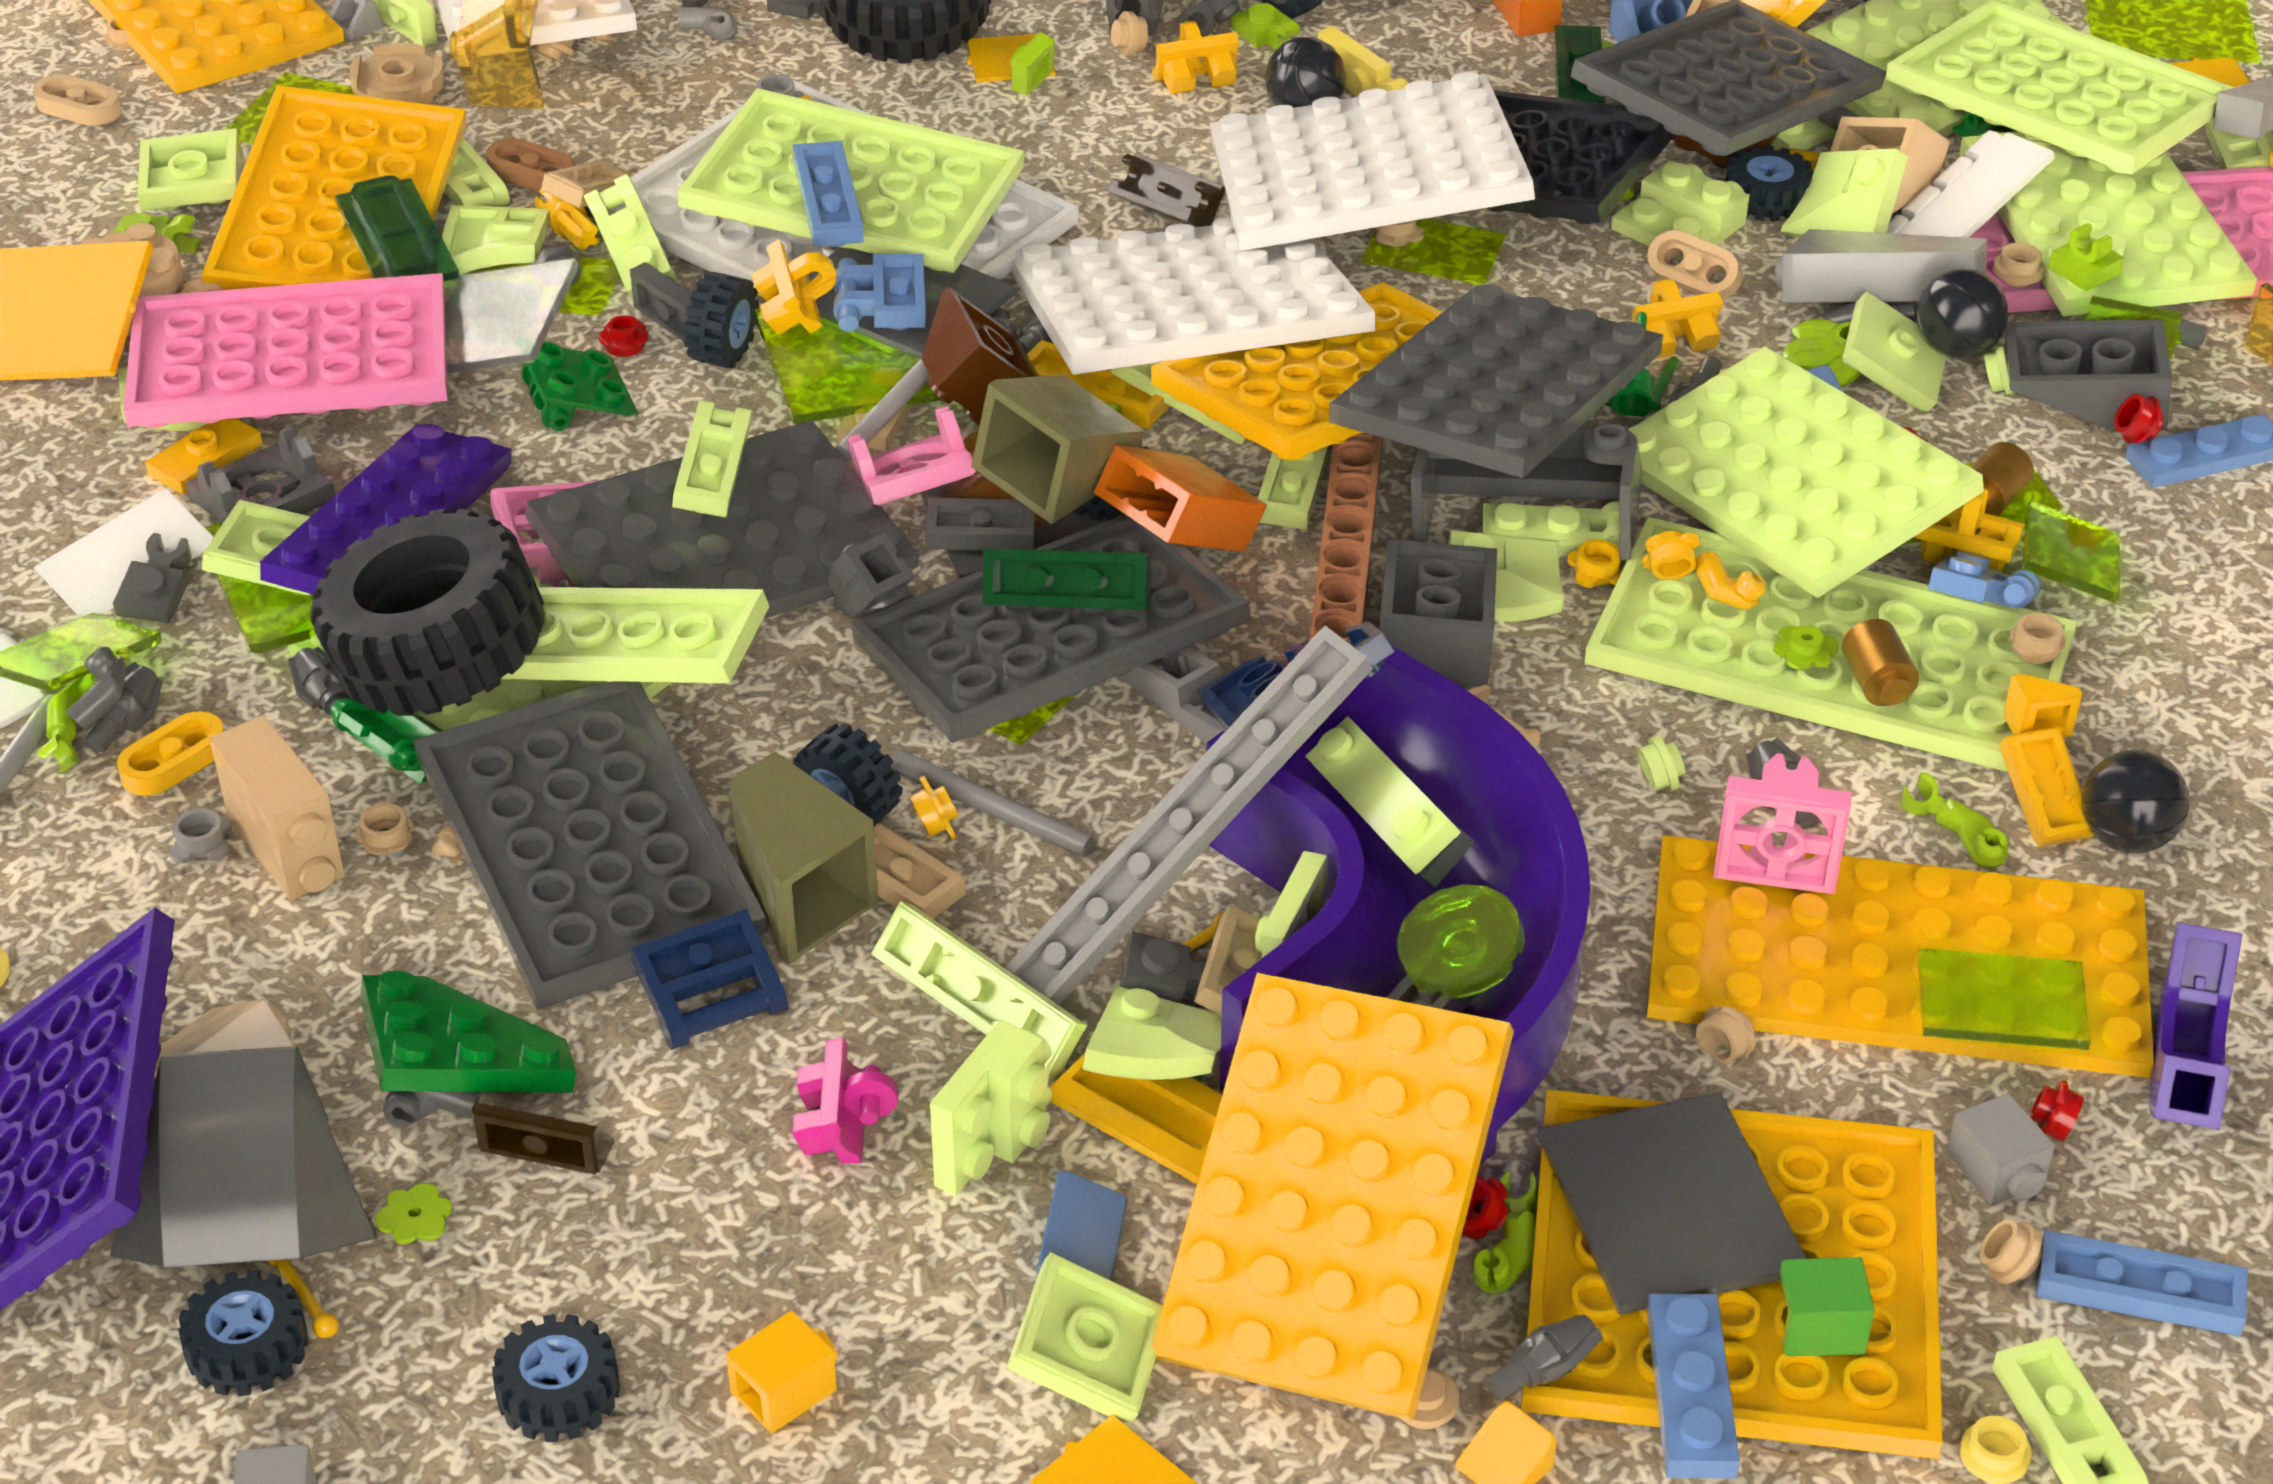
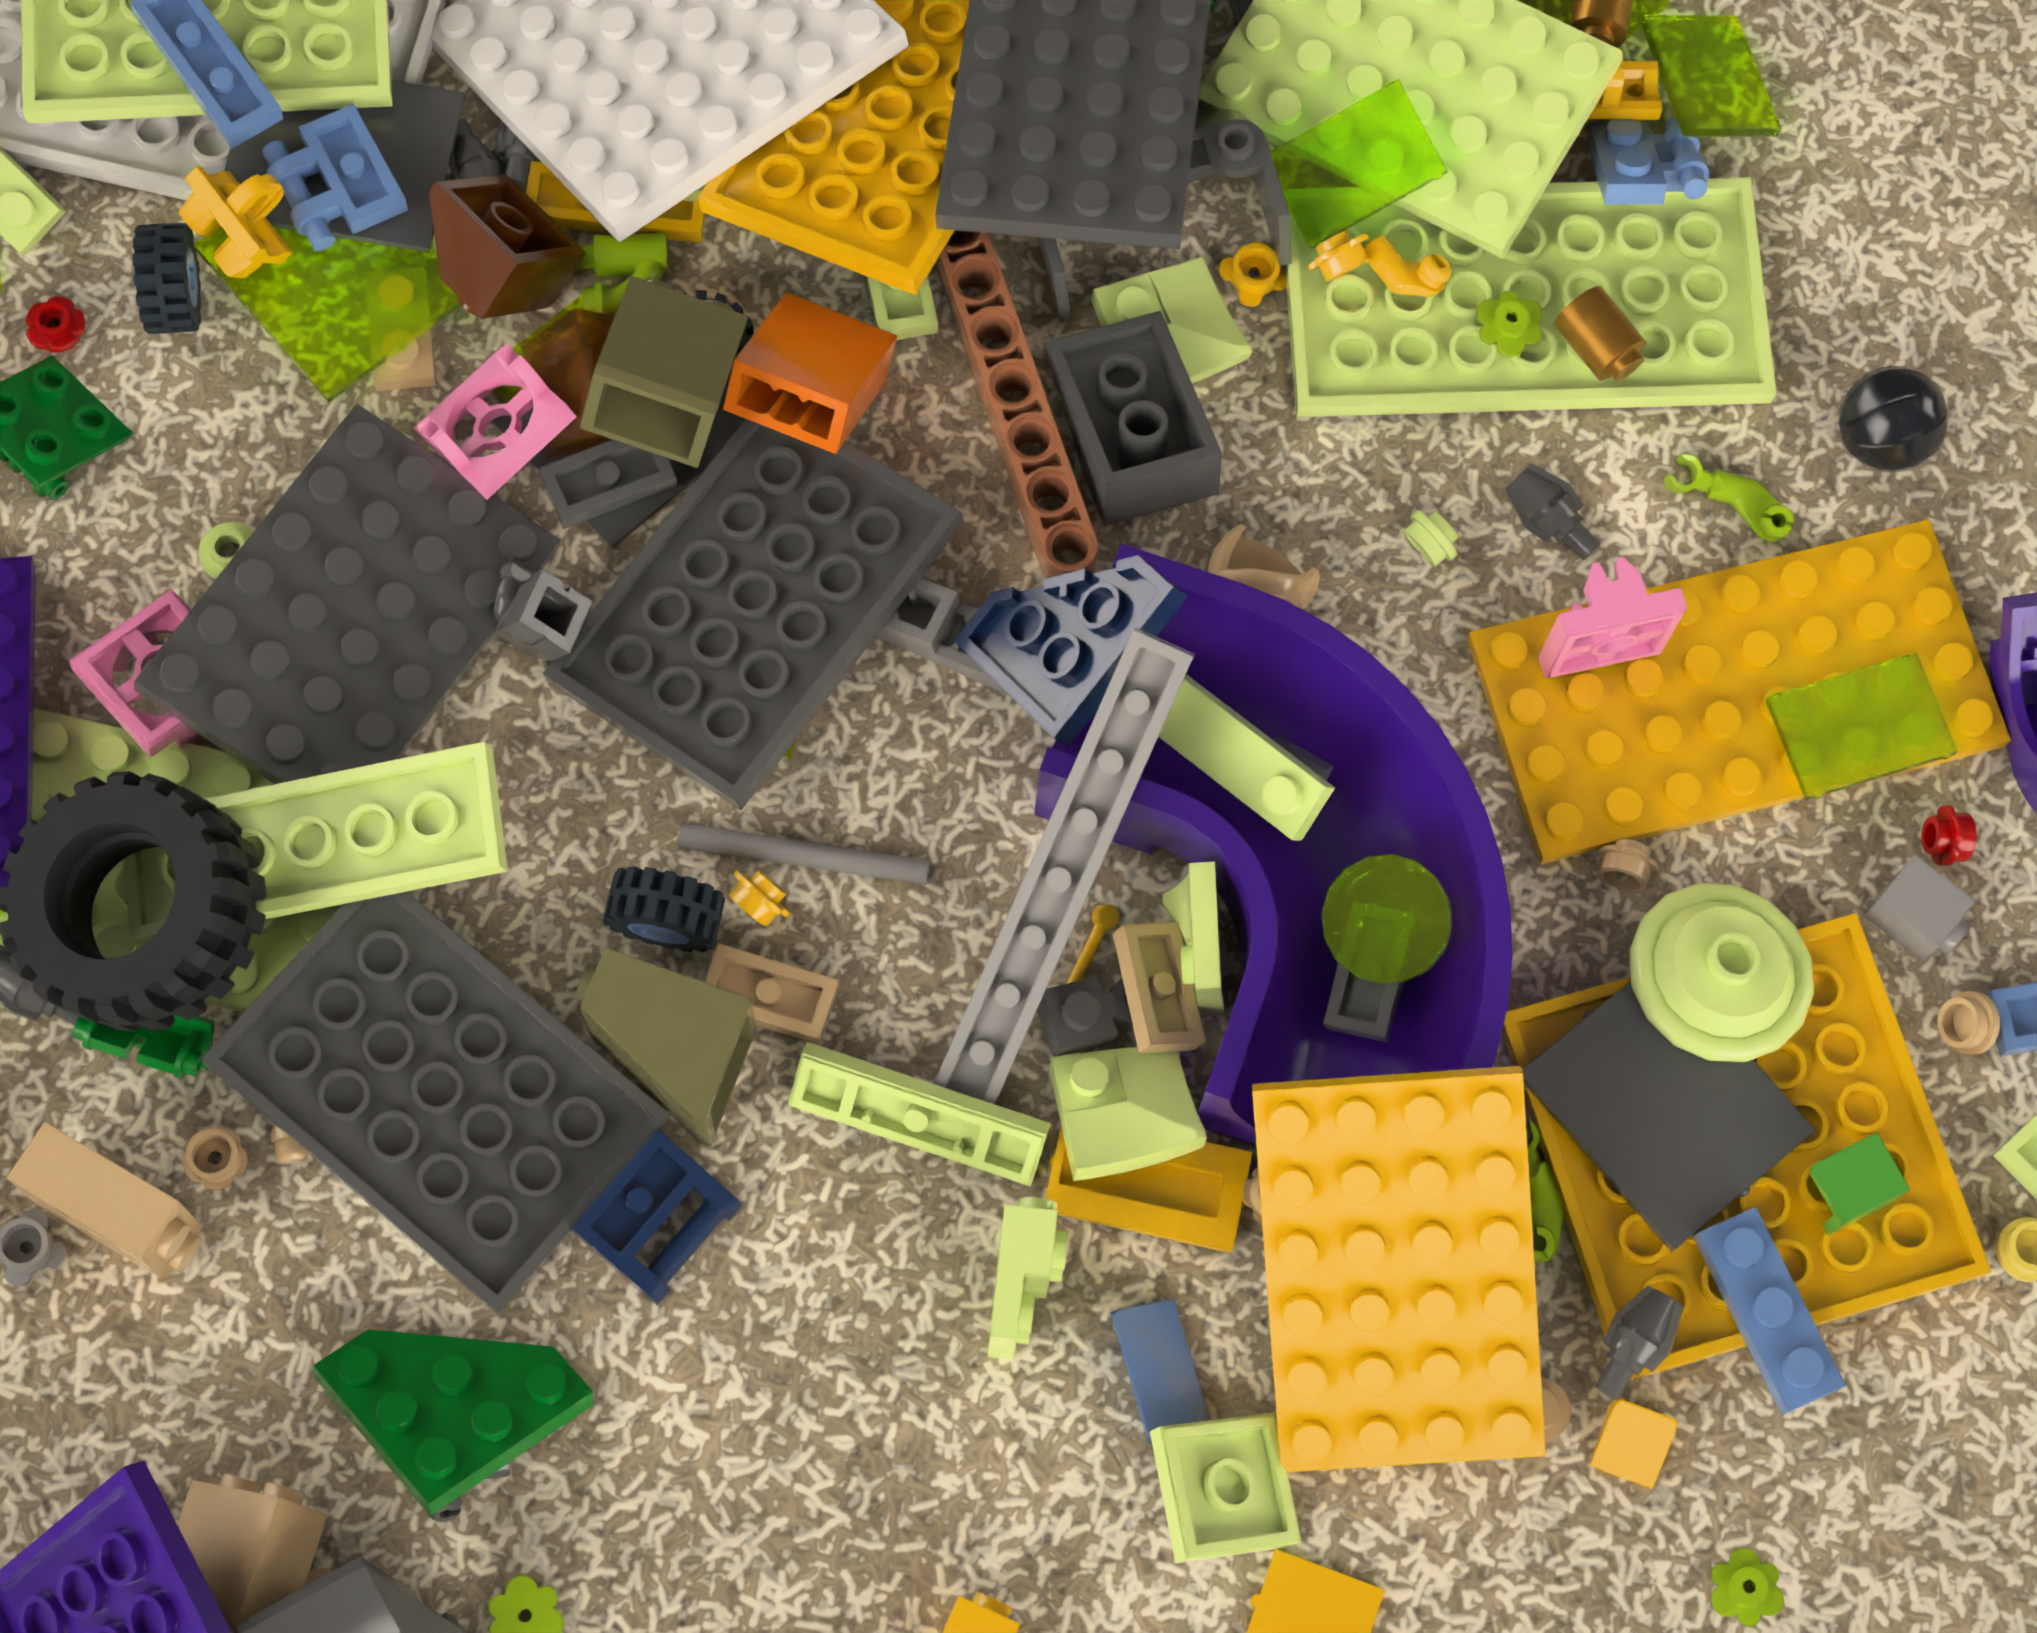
camera: 30 degrees left, 30 degrees up
dark brown slope [472,1102,614,1175] -> none
dark grey plate [630,262,692,342] -> none
yellowish green plate [672,399,753,518] -> none
dark pink hips [792,1037,899,1163] -> none
light grey bar [835,359,931,463] -> none
dark green plate [982,548,1151,610] -> none
yellowish green plate [1482,501,1633,554] -> none
yellow plate [1999,726,2094,848] -> none
yellow slope [2004,674,2083,737] -> none
tan plate [2009,613,2066,664] -> none
none -> clear neon green piece [1270,78,1448,249]
none -> yellowish green piece [1629,883,1814,1063]

